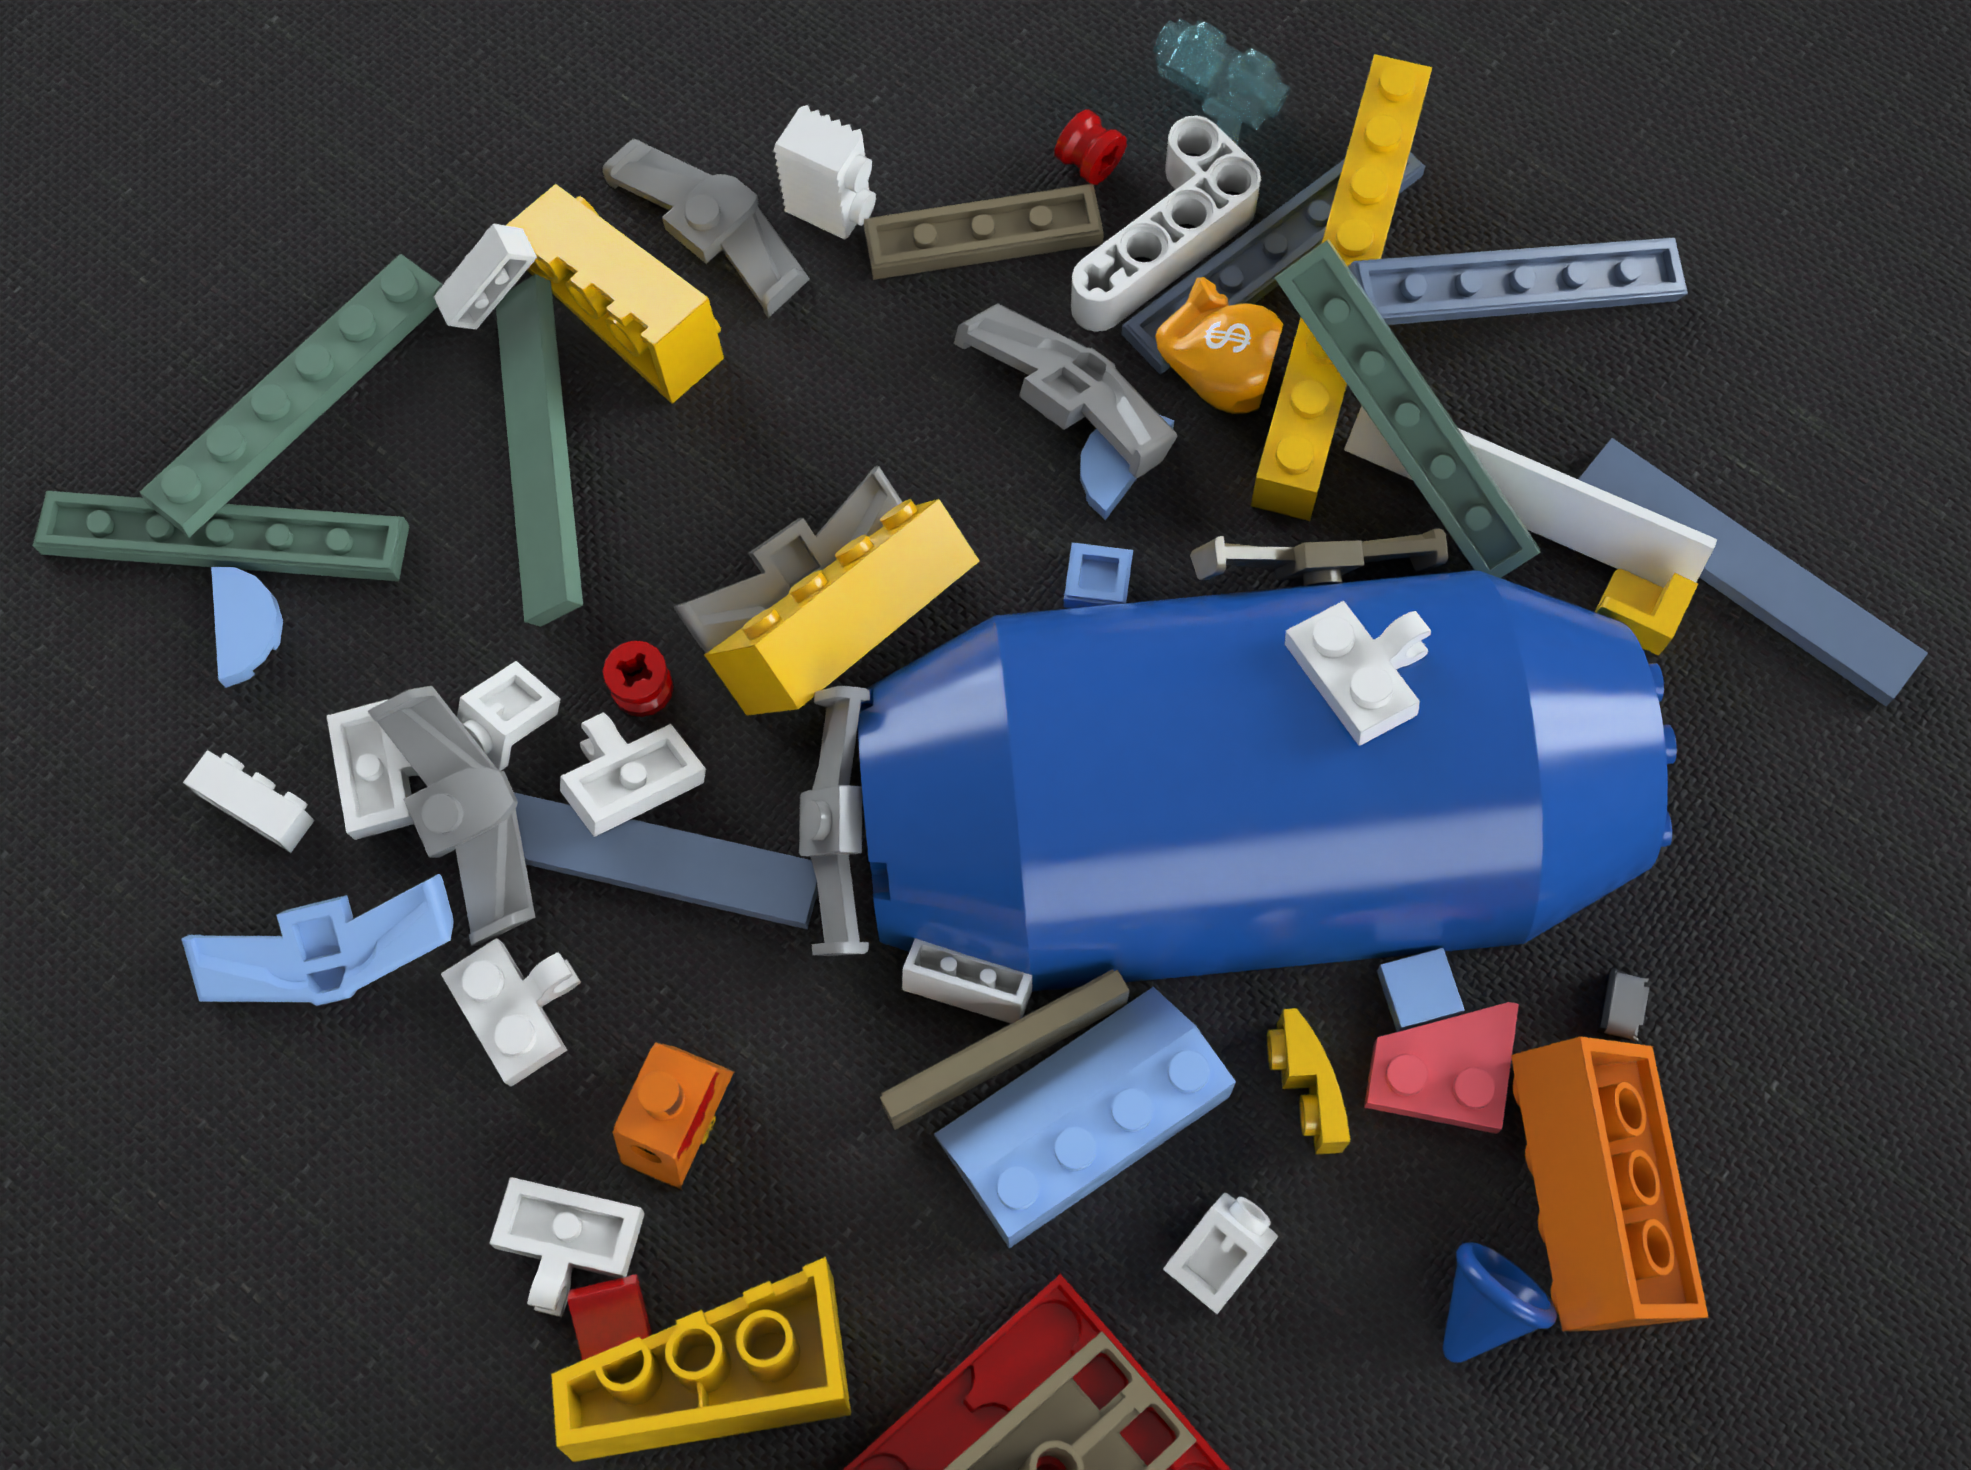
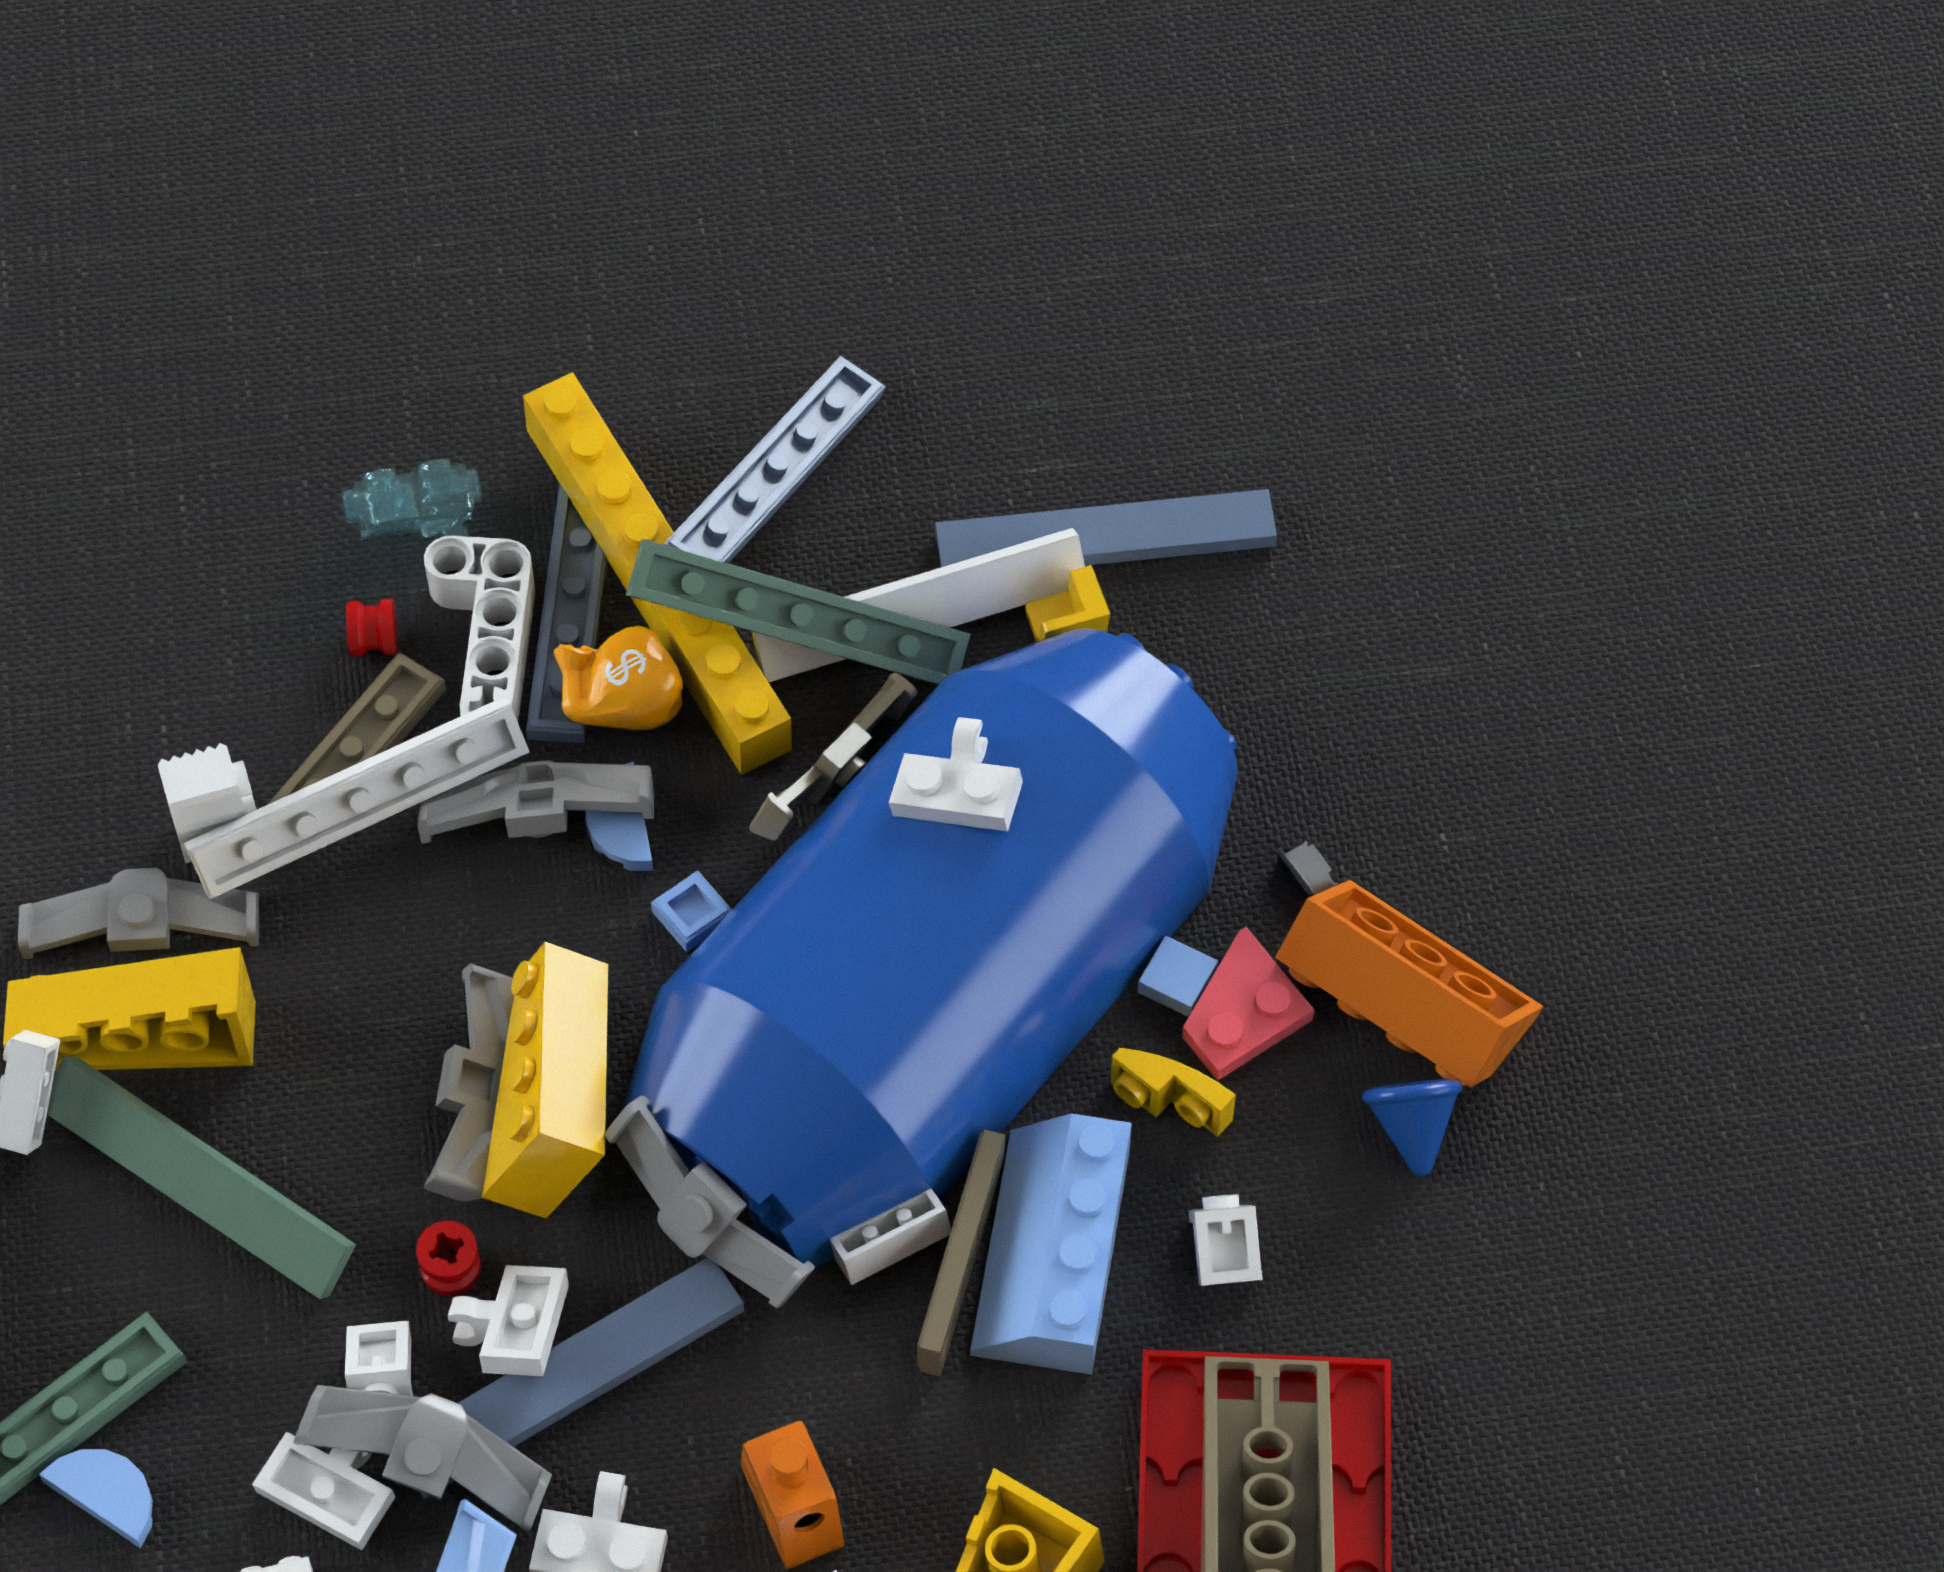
camera: 50 degrees left, 10 degrees down
none -> white tile [184,696,529,899]

